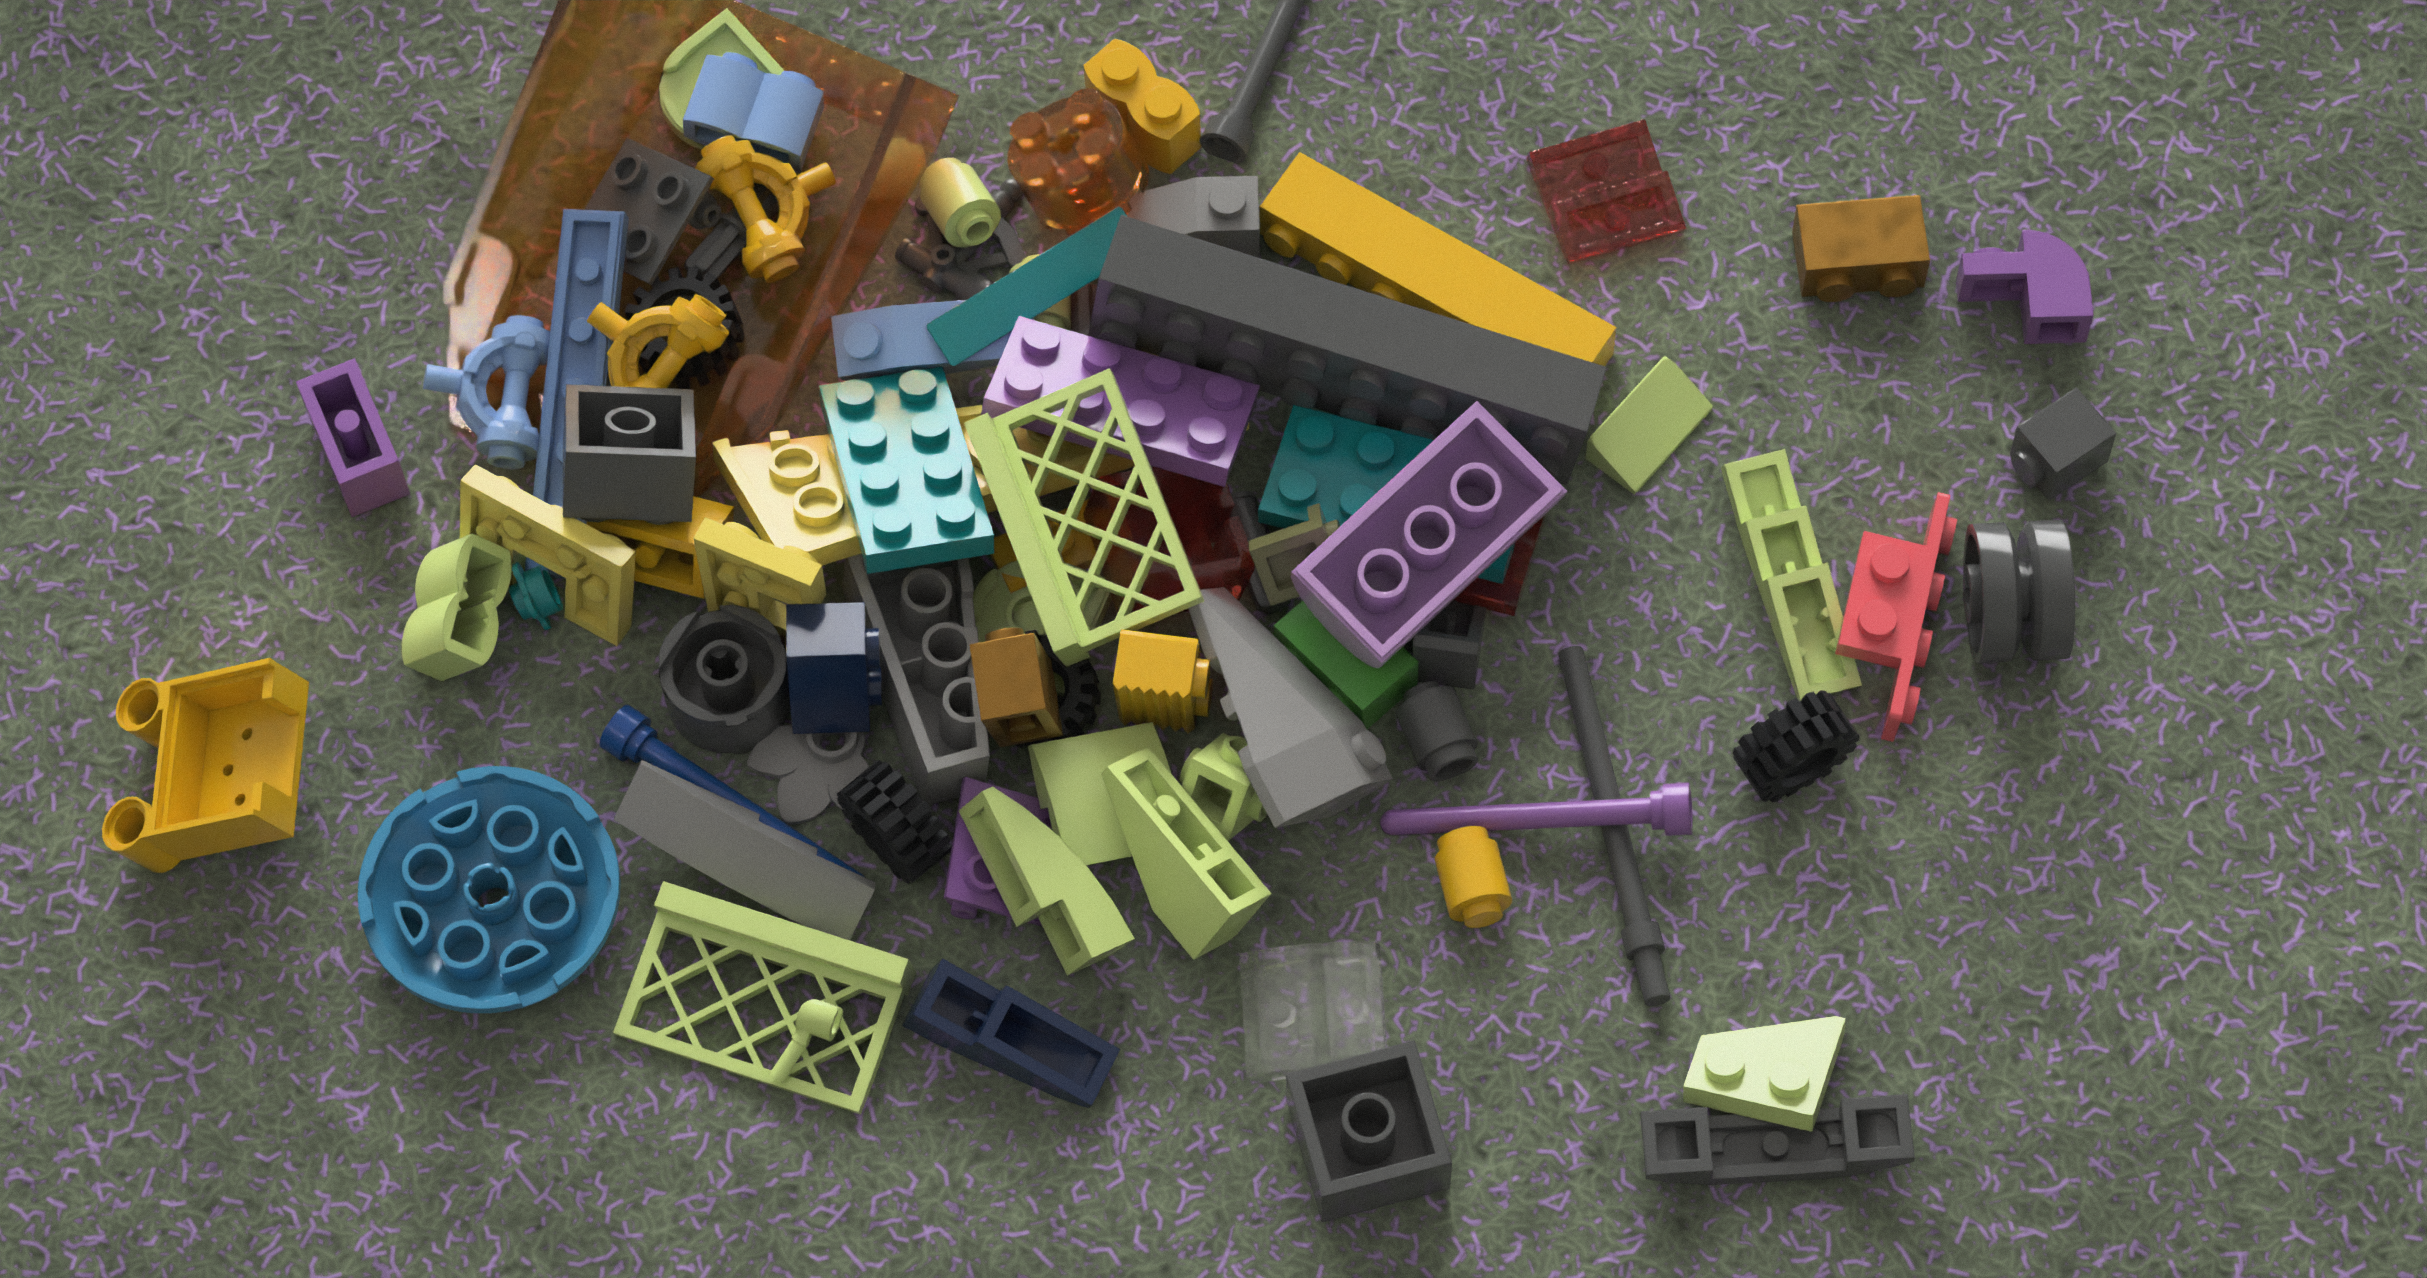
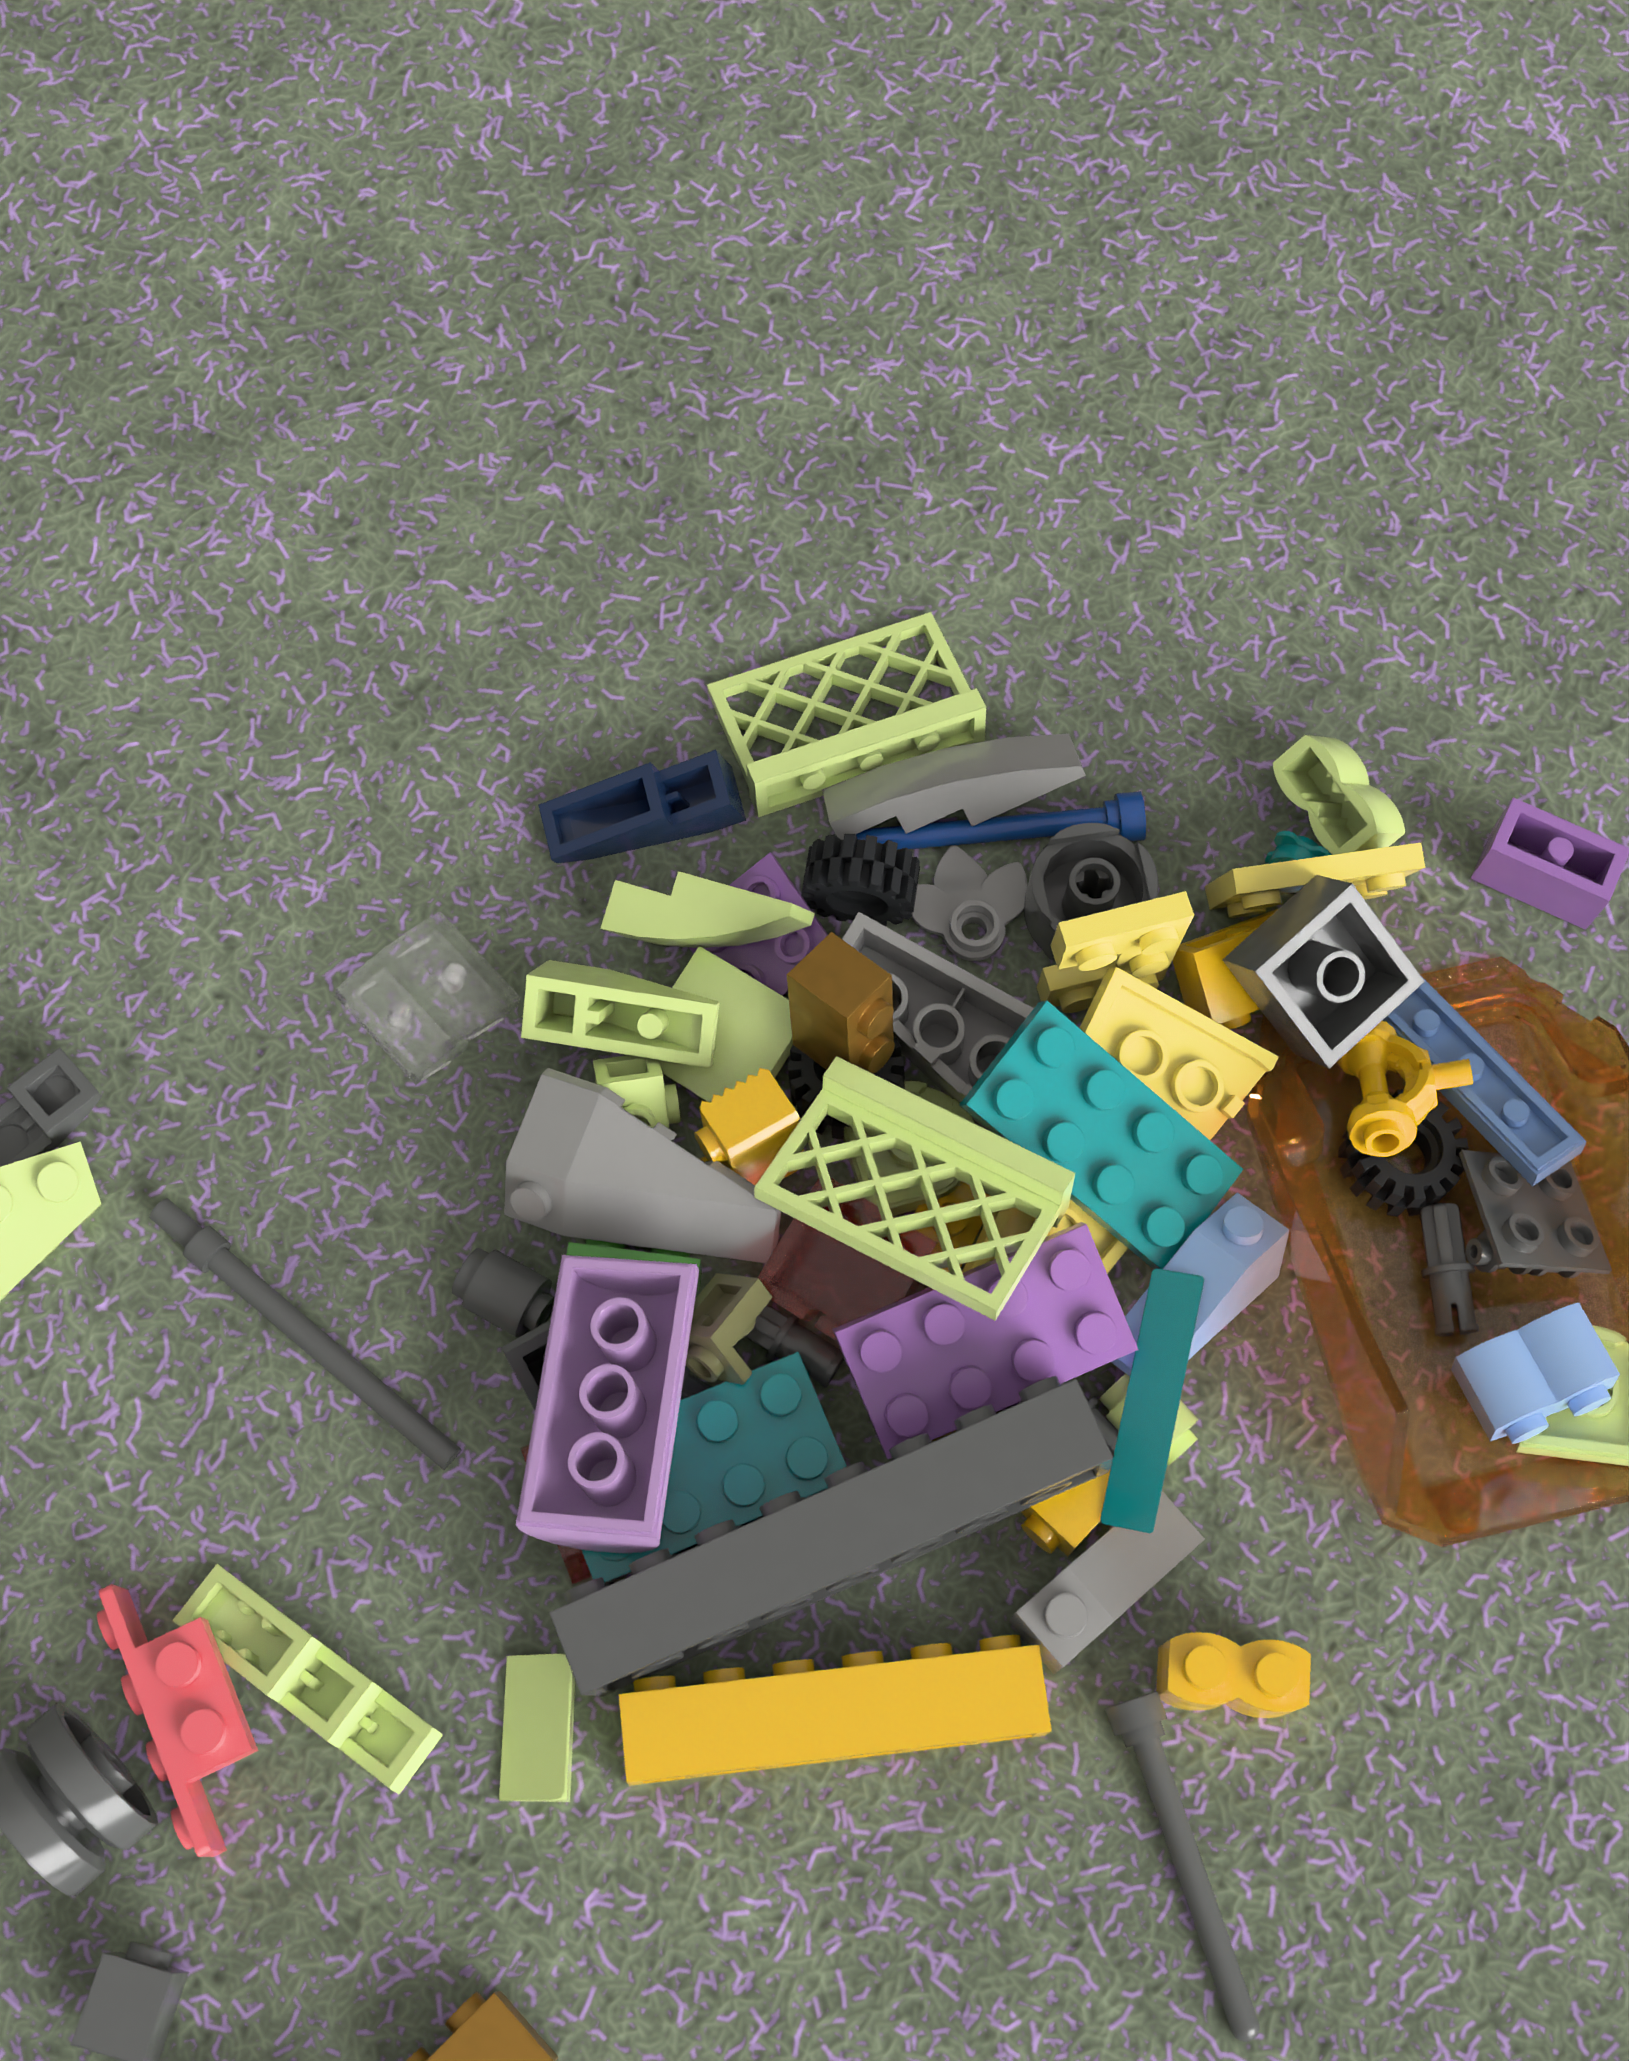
camera: 135 degrees right, 5 degrees up
yellow piece [102,658,309,873] -> none
dark azure brick [358,766,621,1013] -> none
light blue piece [423,315,550,469] -> none
yellow piece [695,135,836,283] -> none
yellowish green hand [769,999,843,1083] -> none
dark blue brick [786,602,882,734] -> none
dark grey piece [895,178,1026,301] -> none
yellowish green brick [919,158,1001,248] -> none
clear orange brick [1007,88,1149,236] -> none
dark grey brick [1286,1040,1452,1222] -> none
medium lavender piece [1380,783,1693,836] -> none
yellow brick [1434,826,1513,928] -> none
clear red slope [1526,119,1686,264] -> none
black tyre [1733,690,1859,803] -> none

